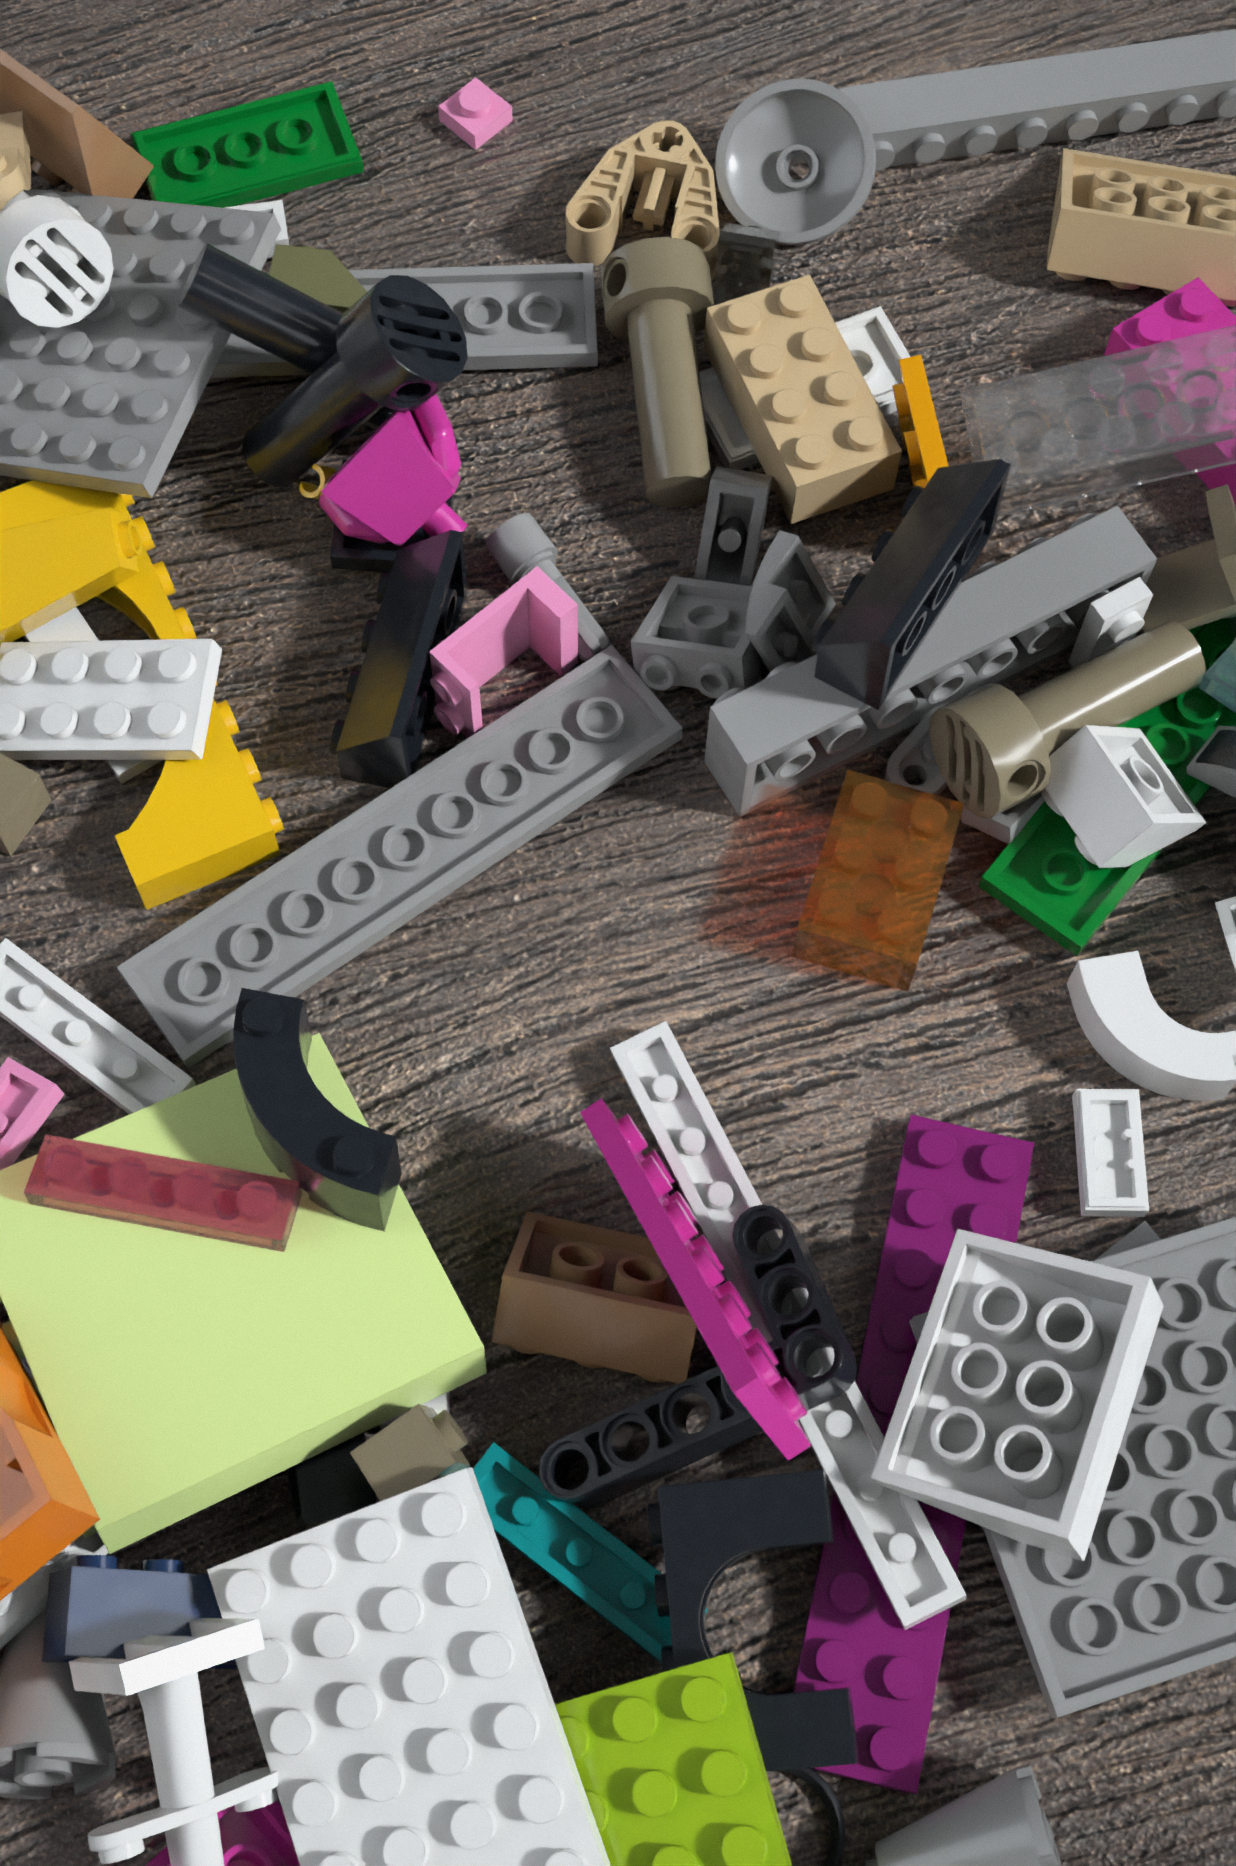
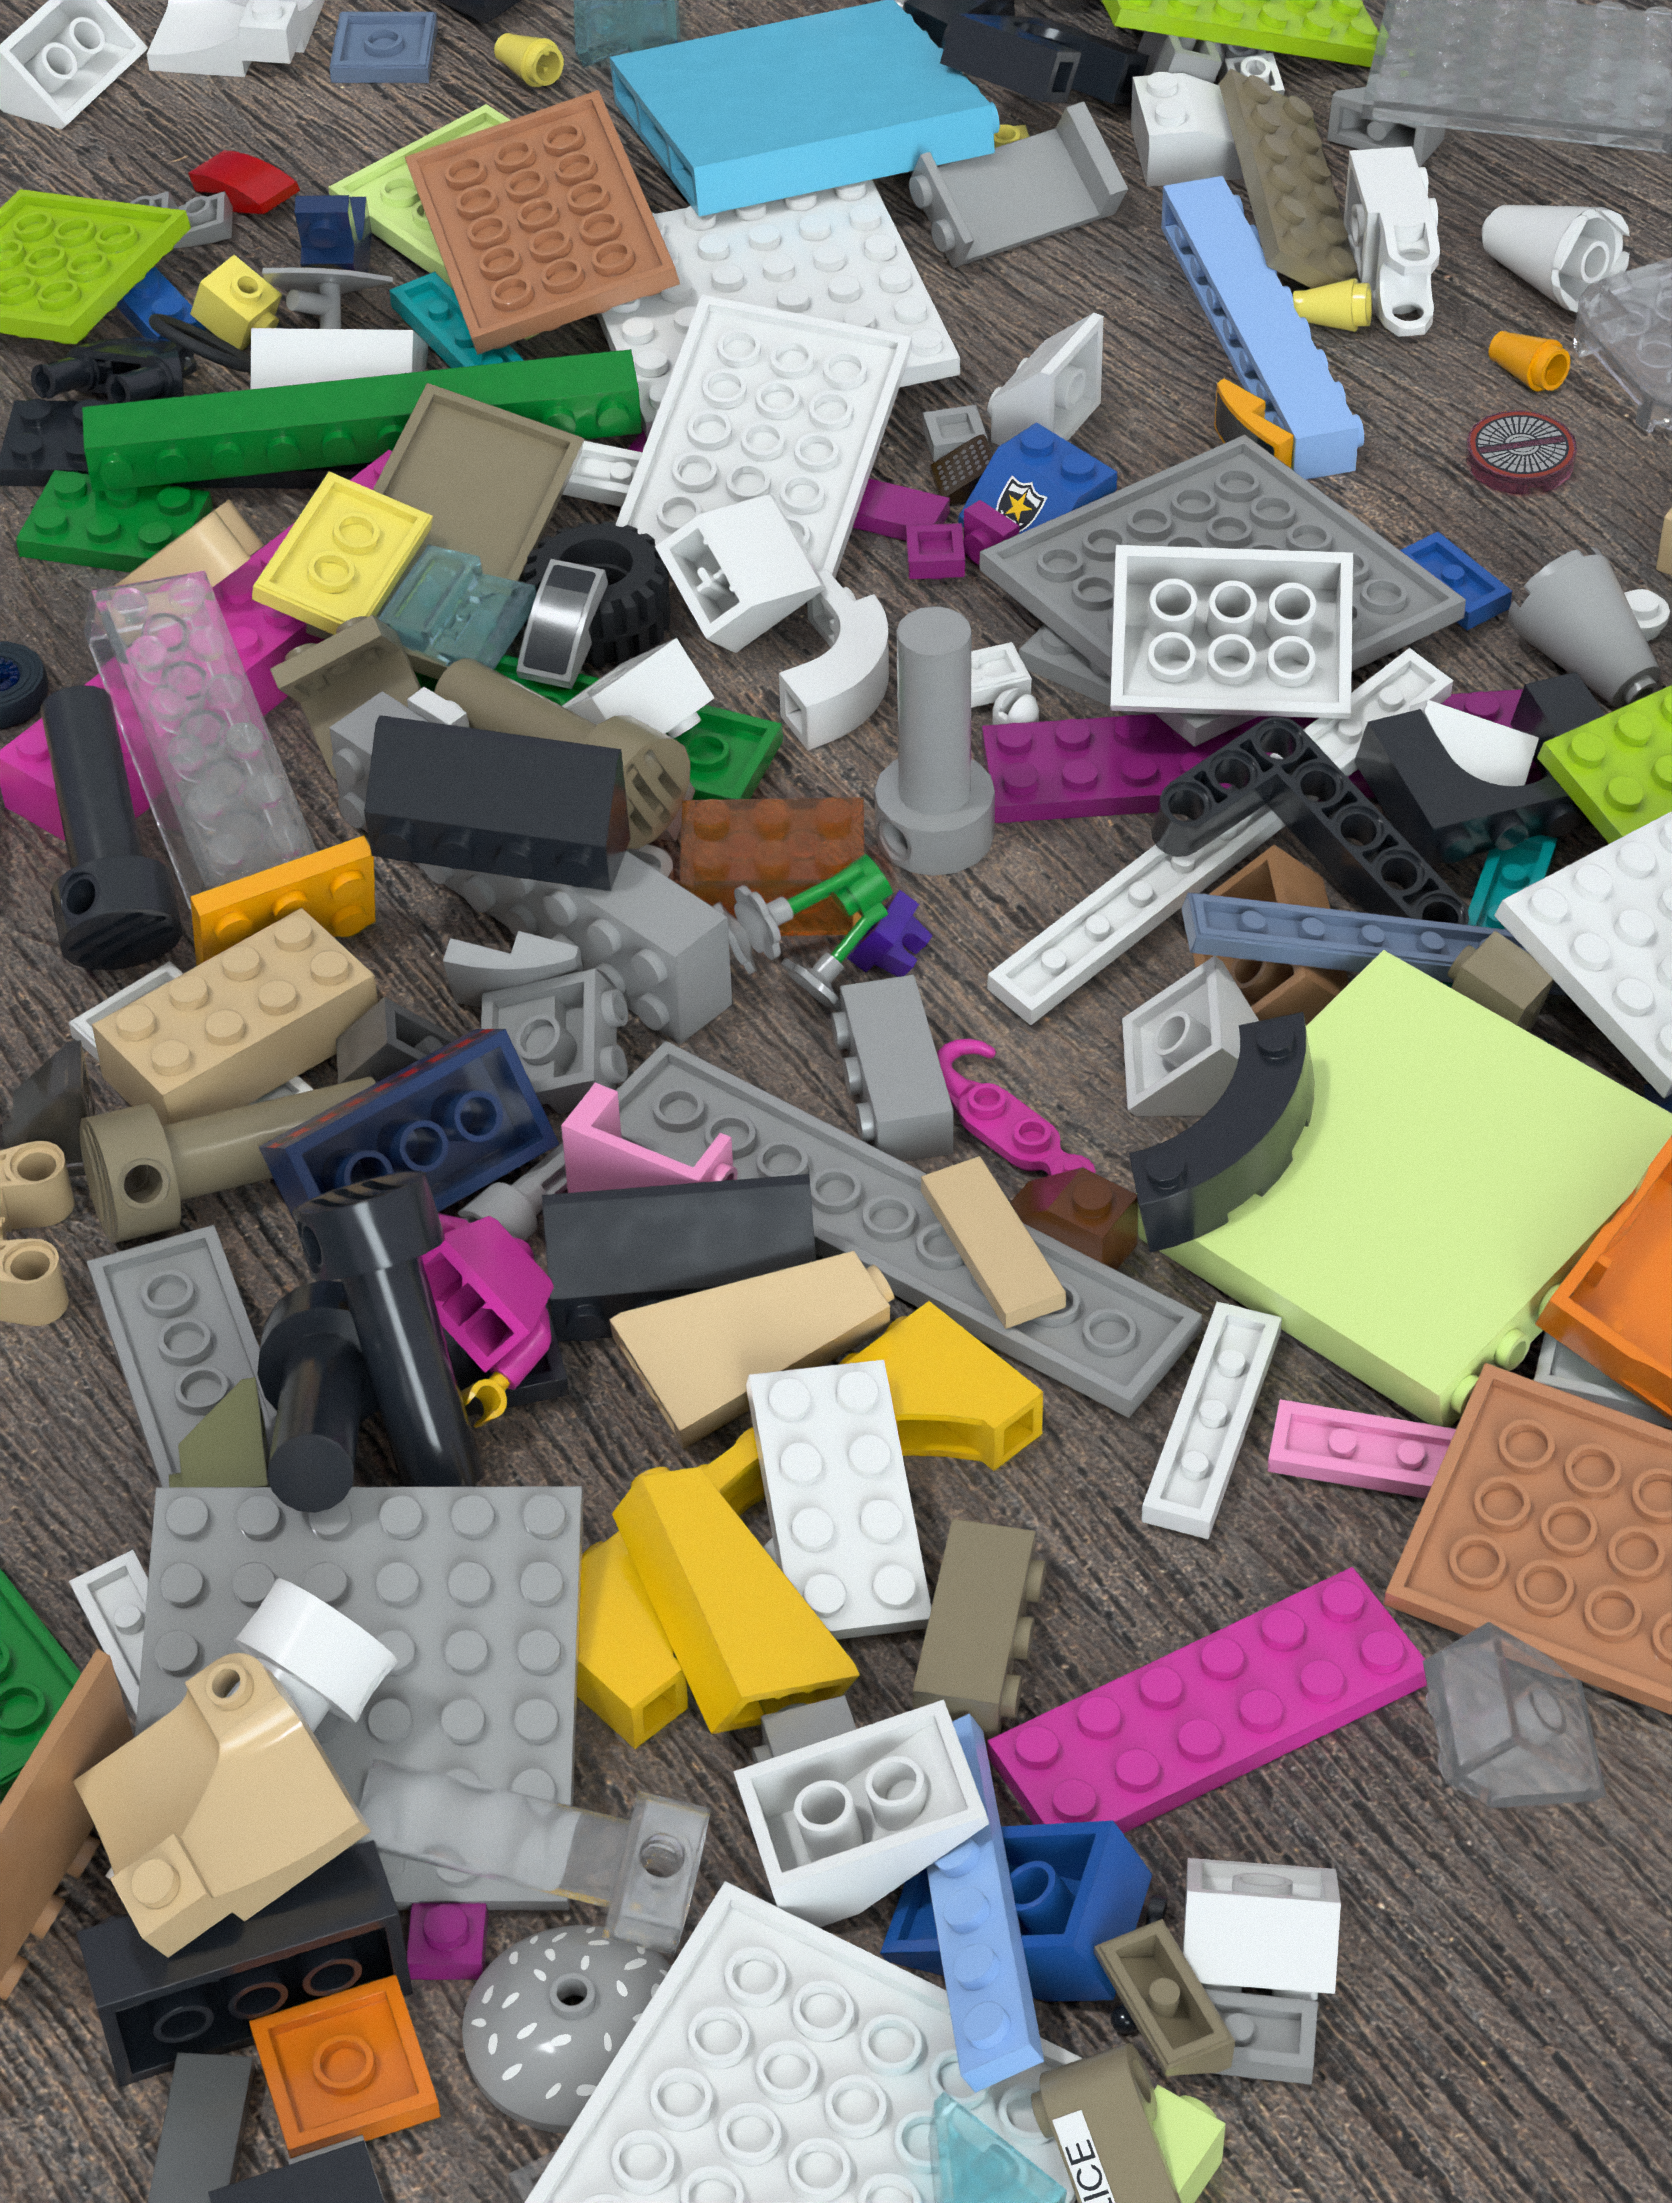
camera: 105 degrees left, 20 degrees down
clear pink plate [24,1135,302,1252] -> none
dark pink plate [580,1098,812,1461] -> none
none -> black piece [40,685,183,970]
none -> dark blue brick [259,1029,559,1219]
none -> tan slope [609,1251,894,1449]
none -> plant [713,854,893,1012]
none -> light grey brick [831,975,953,1162]
none -> dark purple tile [847,890,932,977]
none -> light grey piece [874,606,995,876]
none -> tan tile [921,1156,1066,1329]
none -> dark pink piece [937,1038,1096,1176]
none -> white hinge [992,688,1039,725]
none -> reddish brown slope [1010,1167,1138,1270]
none -> white slope [1122,956,1259,1117]
none -> sand blue tile [1181,892,1568,996]
none -> blue plate [1400,531,1512,630]
none -> white slope [1409,700,1539,786]

